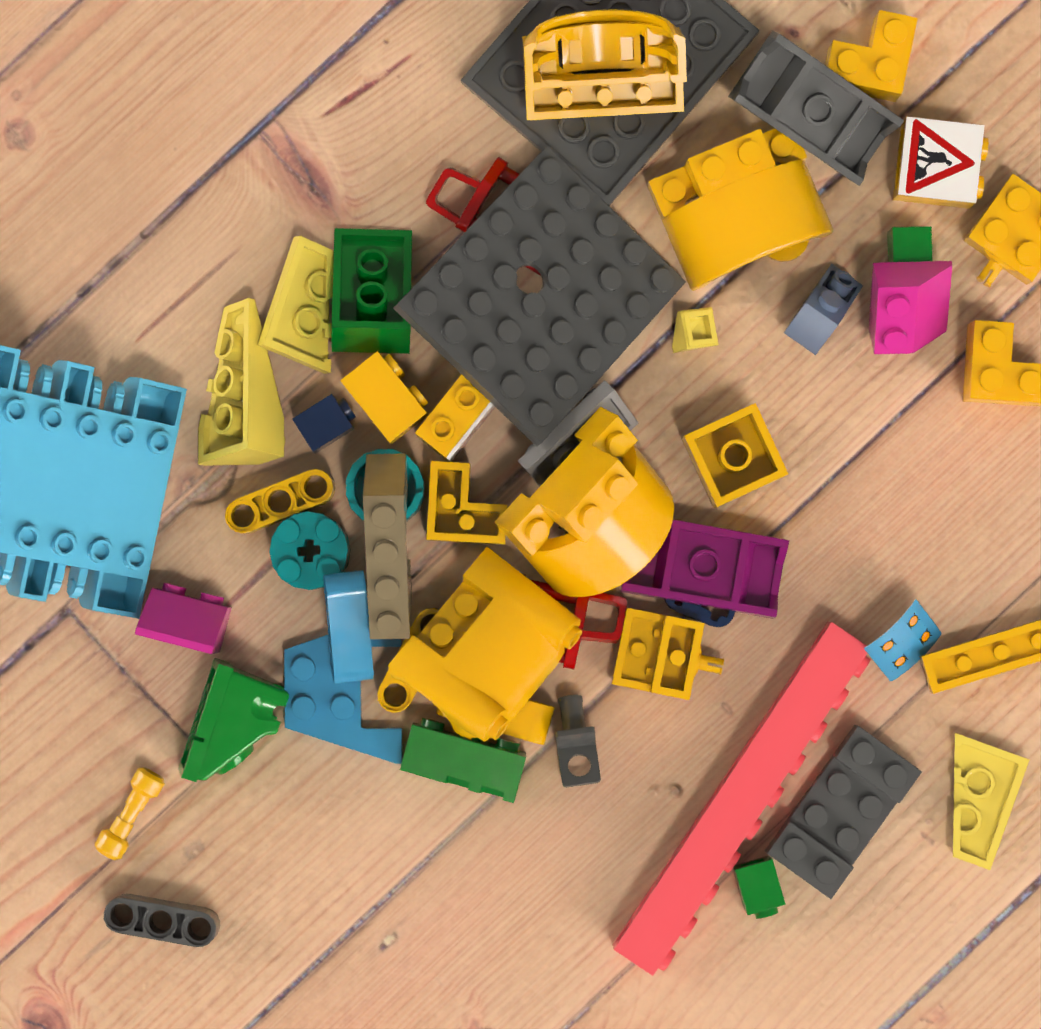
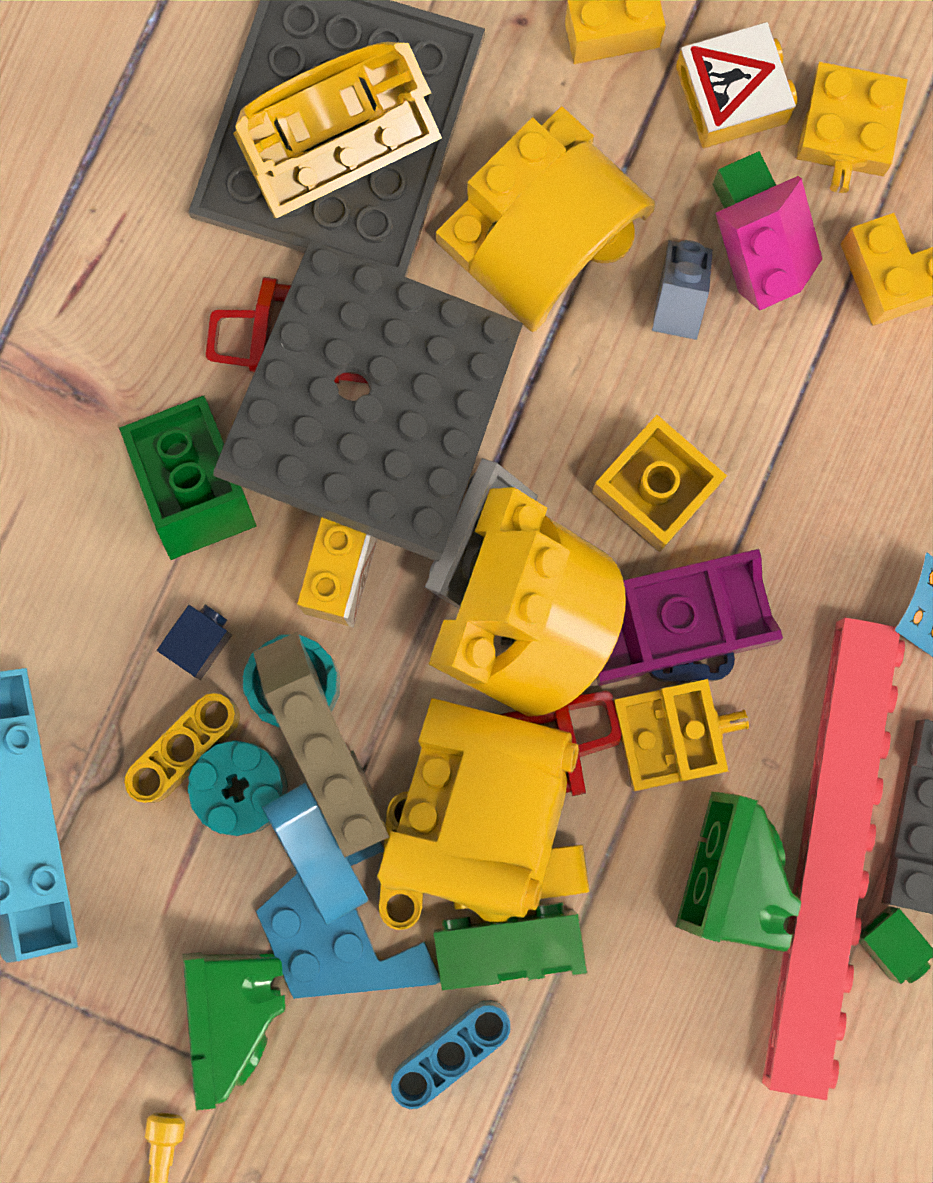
camera: 20 degrees left, 5 degrees down
dark pink slope [135,583,232,654] -> none
light yellow wedge [198,298,285,466] -> none
light yellow wing [257,236,334,374] -> none
yellow brick [340,351,428,445] -> none
yellow brick [426,461,507,545] -> none
dark grey bracket [555,695,601,787] -> none
light yellow slope [672,307,719,353] -> none
dark grey piece [728,31,904,186] -> none
none -> dark azure beam [391,1000,511,1109]
none -> green piece [675,792,801,952]

